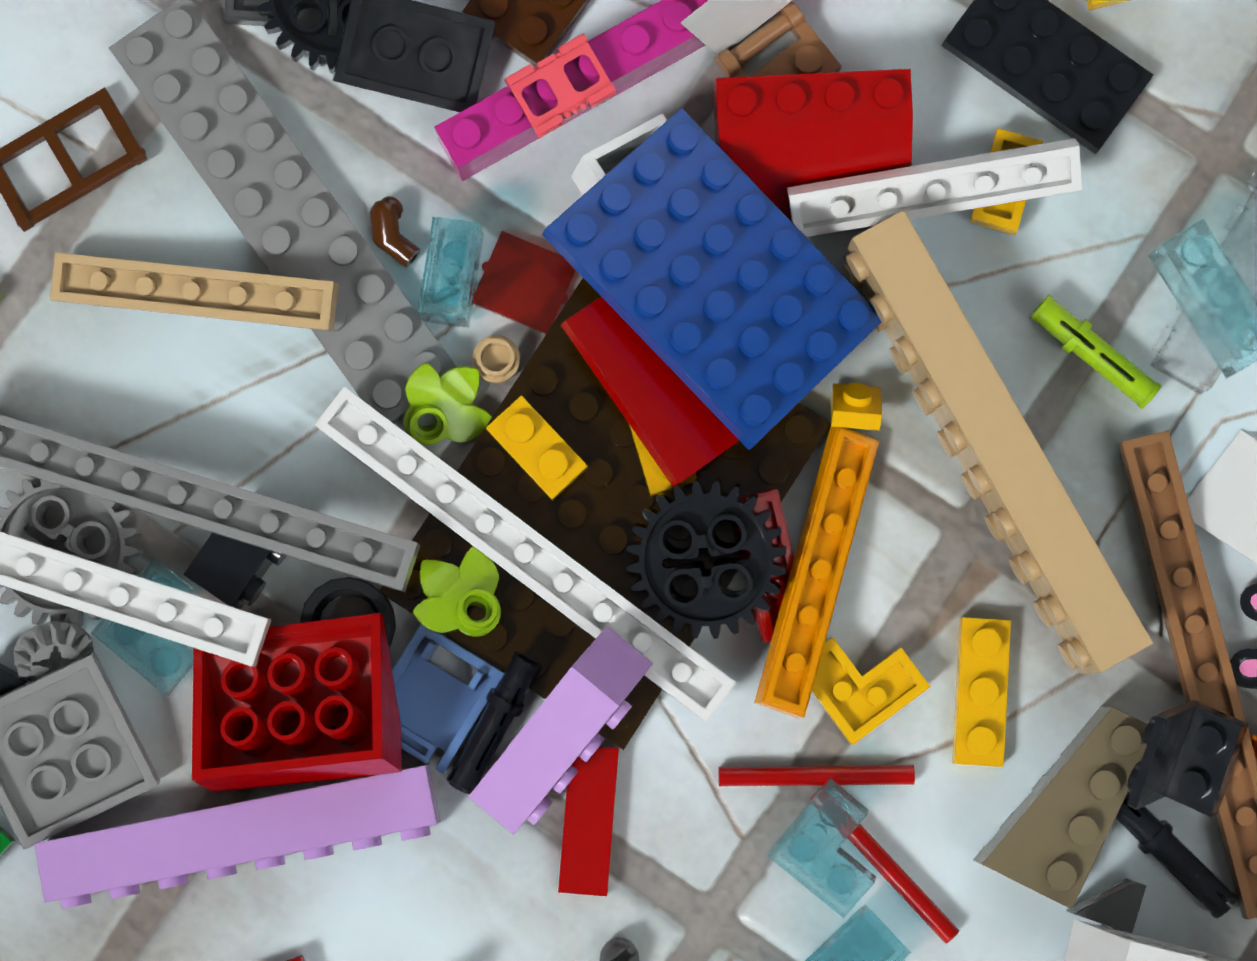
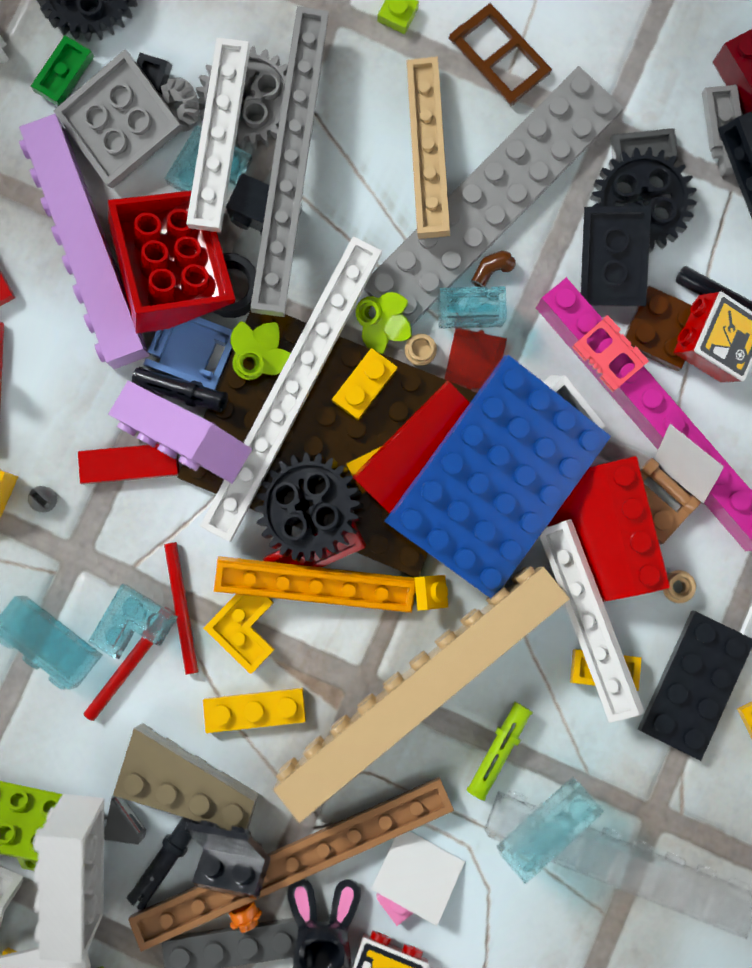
camera: 75 degrees right, 0 degrees up
none -> tan plate [662,570,696,603]

